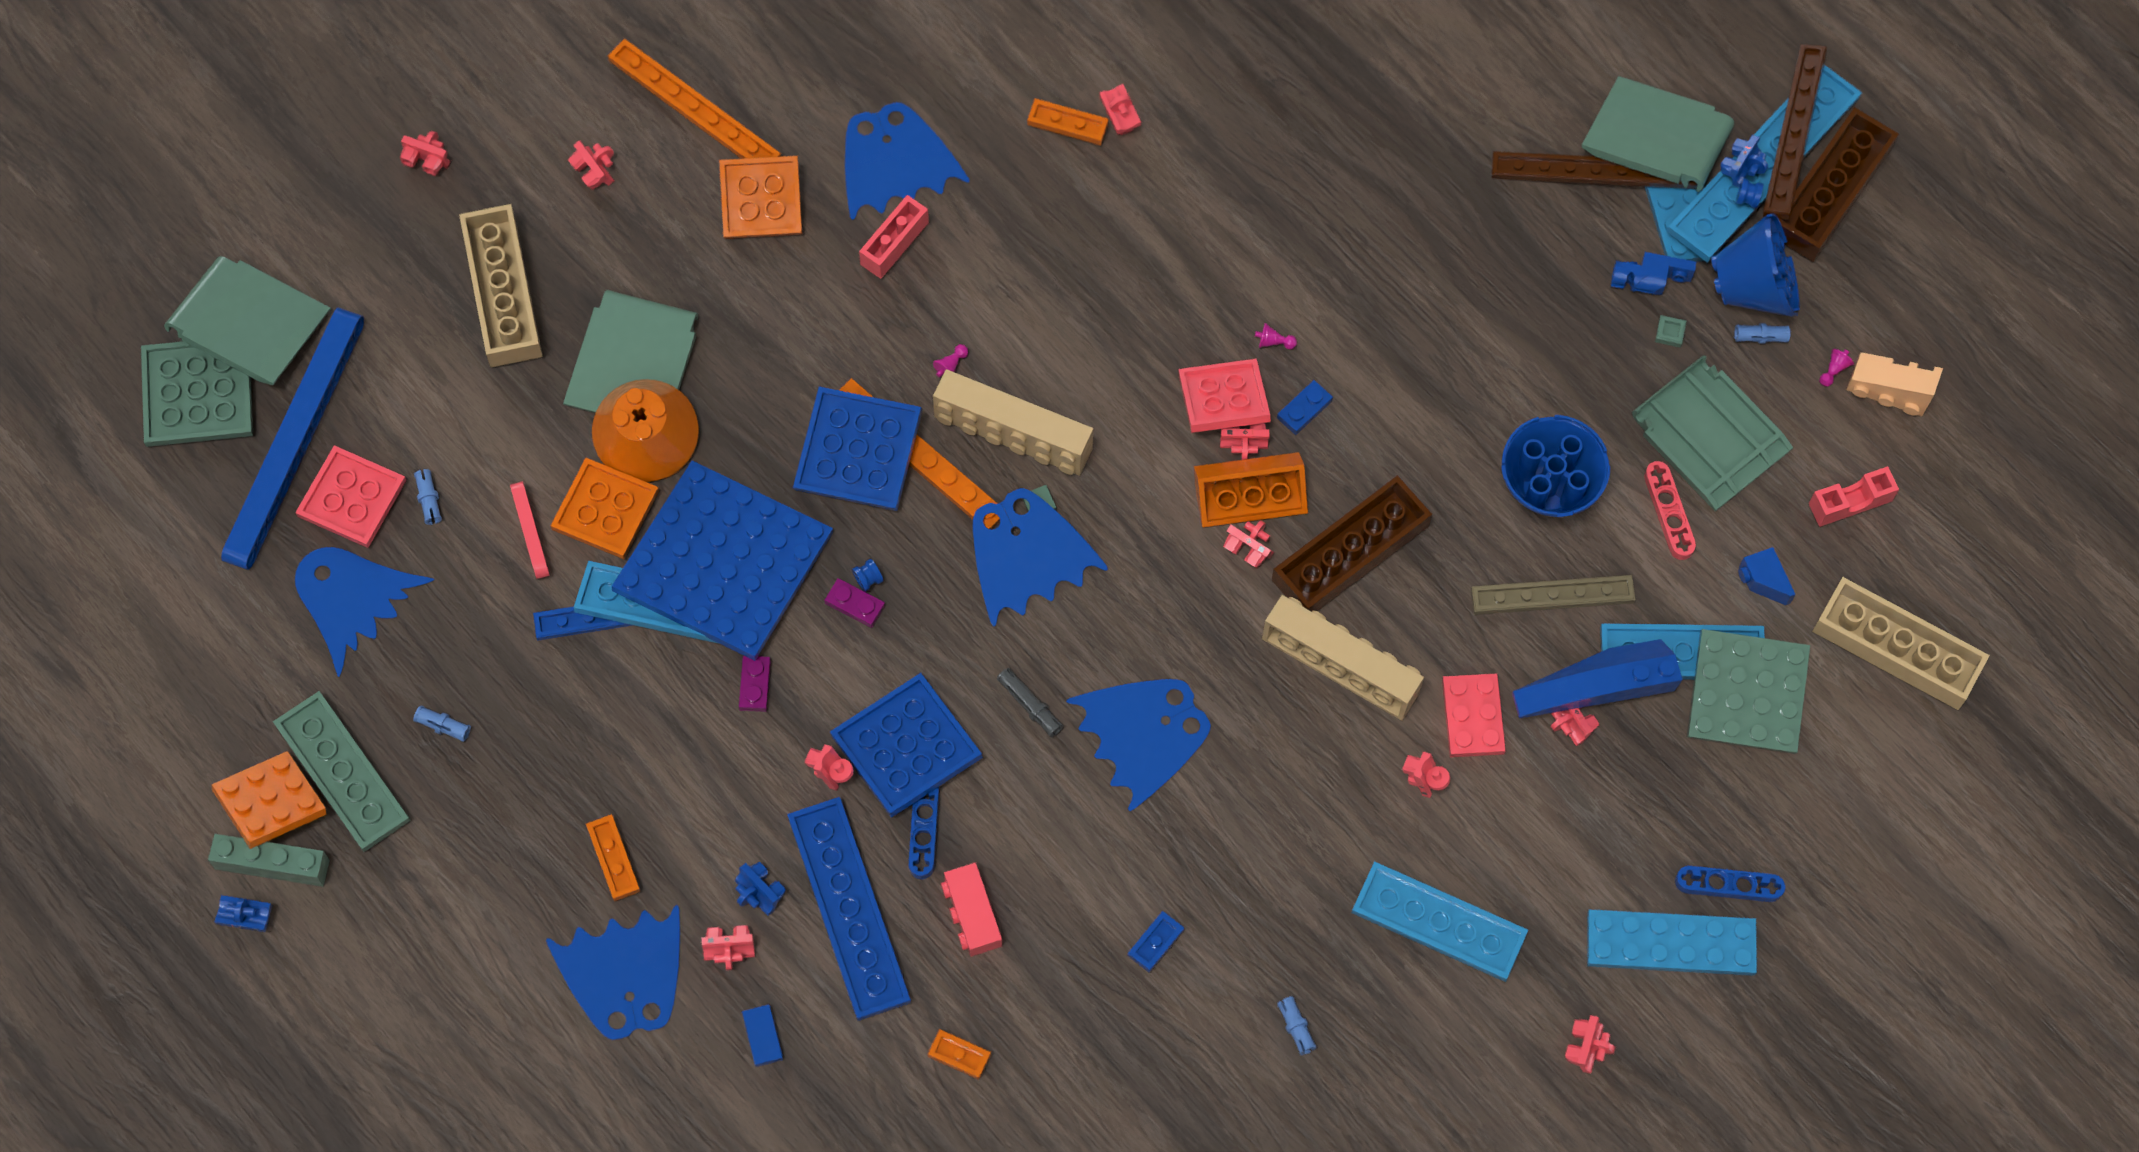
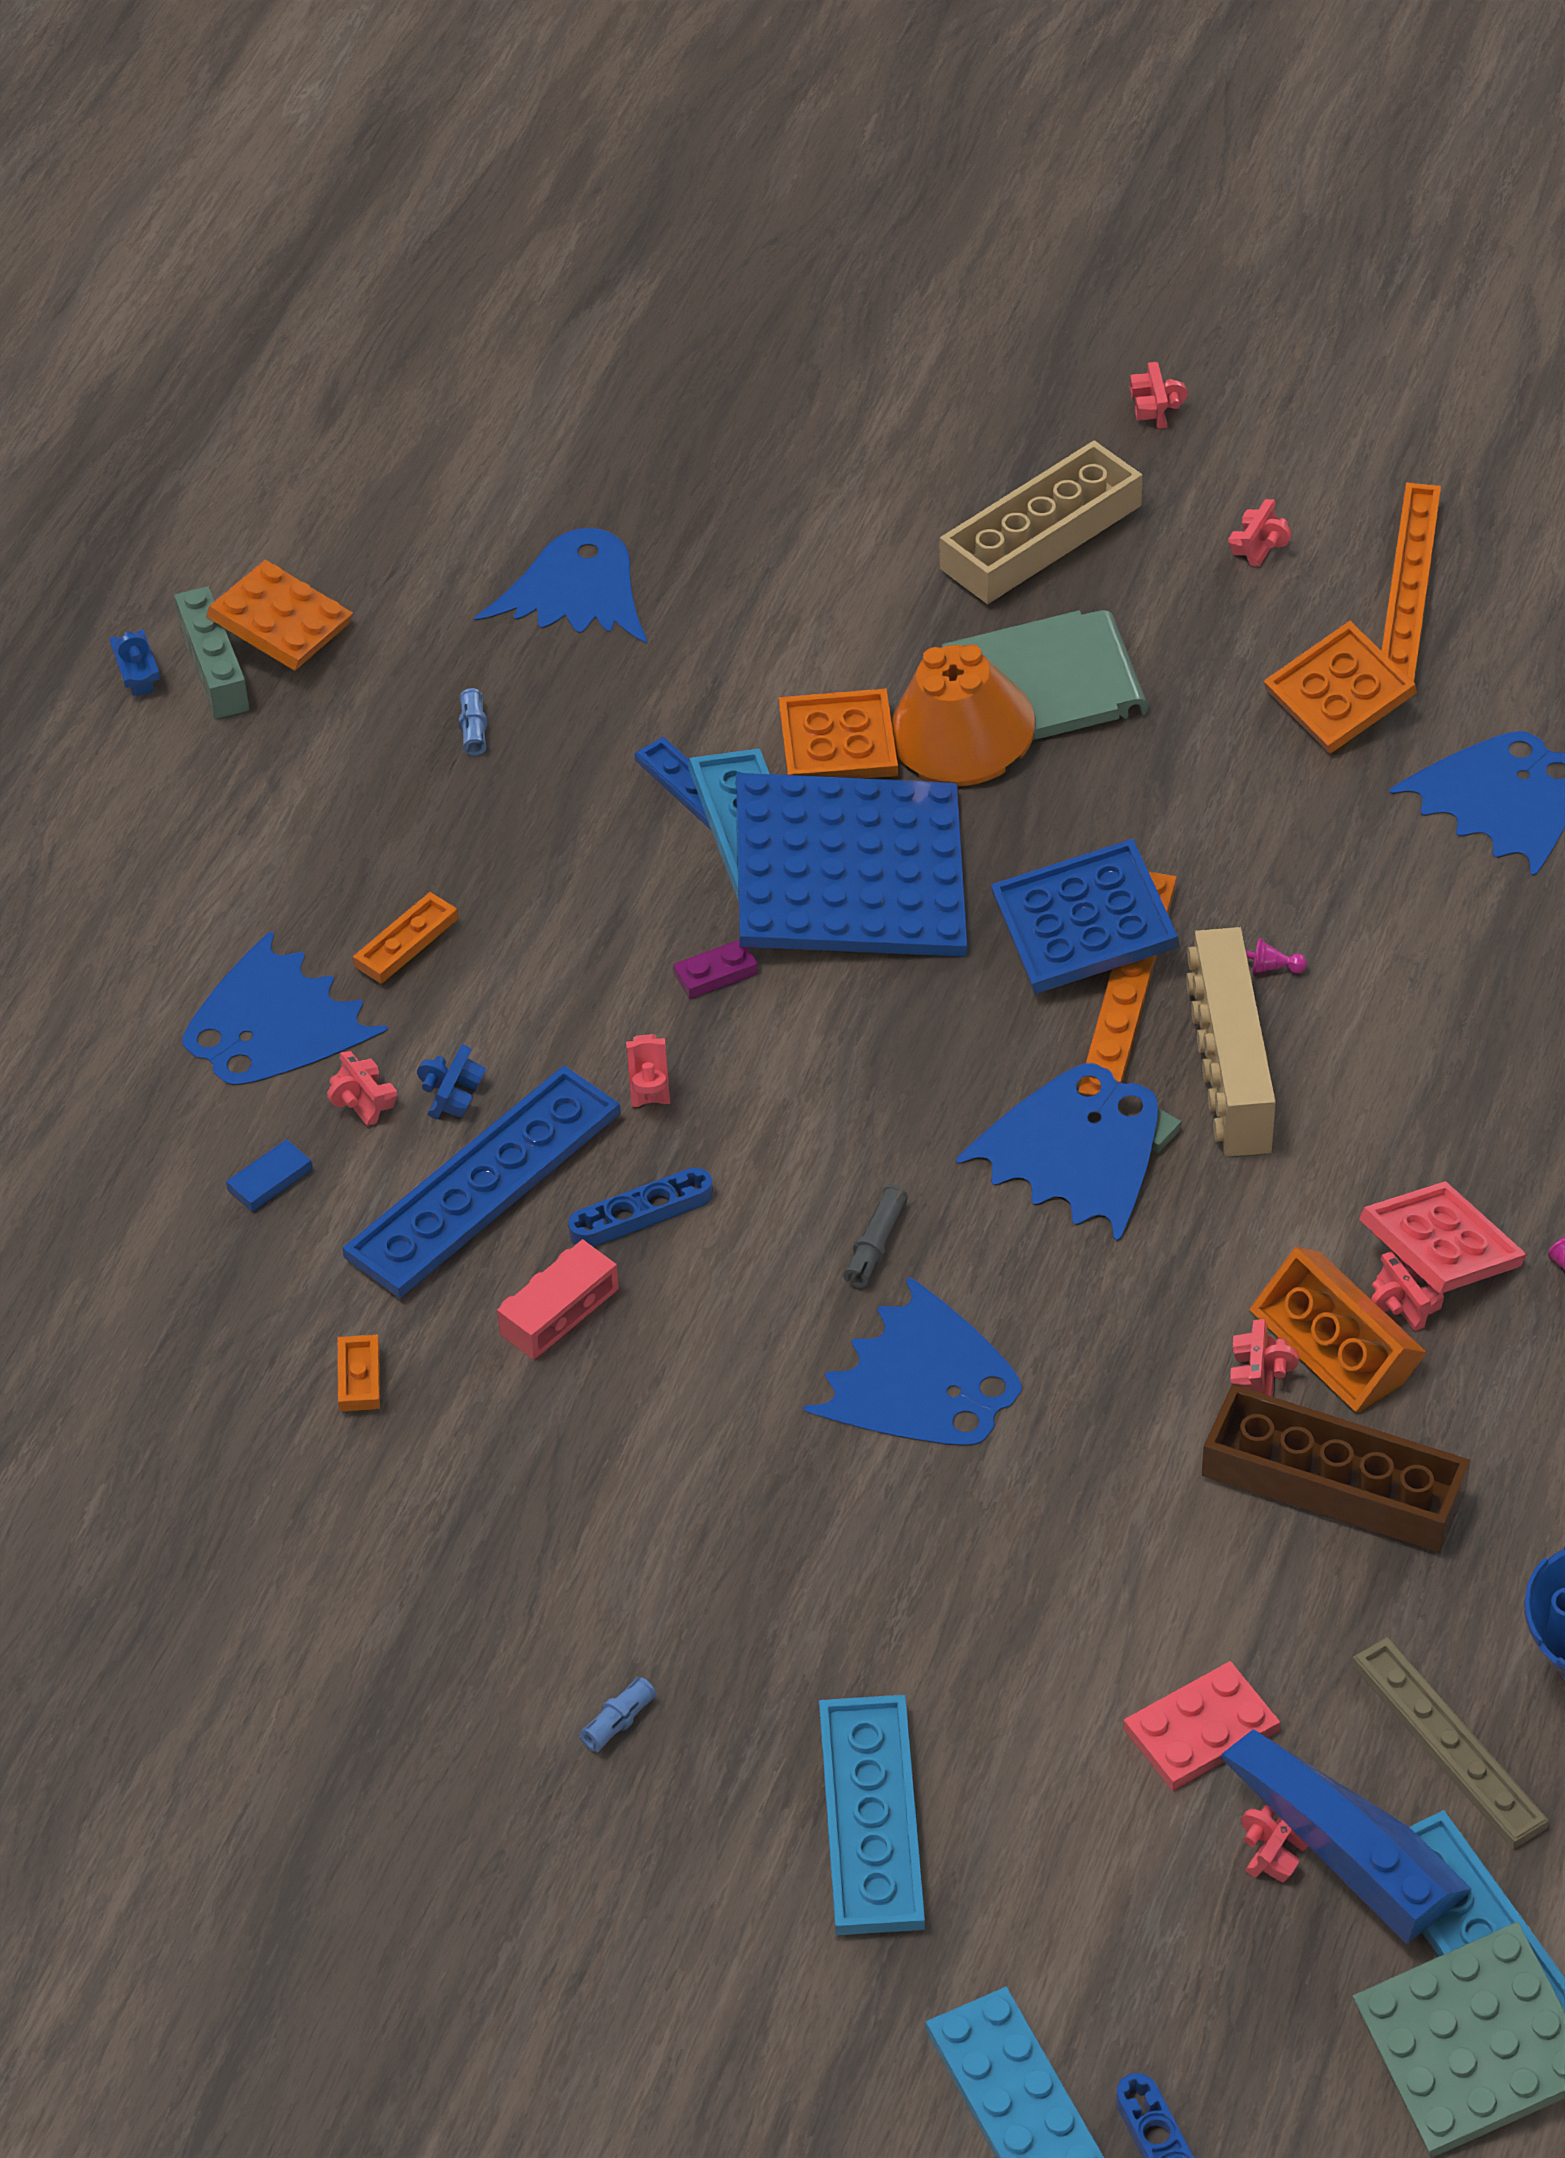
camera: 65 degrees right, 20 degrees down
sand green plate [141,341,253,447] -> none
sand green piece [164,256,331,385] -> none
blue beam [221,308,364,570] -> none
sand green plate [273,691,410,852] -> none
coral plate [295,445,407,548] -> none
medium blue pin [414,469,442,525] -> none
coral beam [510,481,550,579] -> none
magenta plate [824,578,885,628] -> none
blue plate [830,673,983,818] -> none
blue wheel [852,558,884,592] -> none
coral brick [859,195,929,279] -> none
blue plate [1128,911,1184,973] -> none
tan brick [1262,595,1424,721] -> none
blue plate [1277,380,1333,435] -> none
coral hips [1402,752,1451,798] -> none
coral hips [1565,1015,1615,1074] -> none

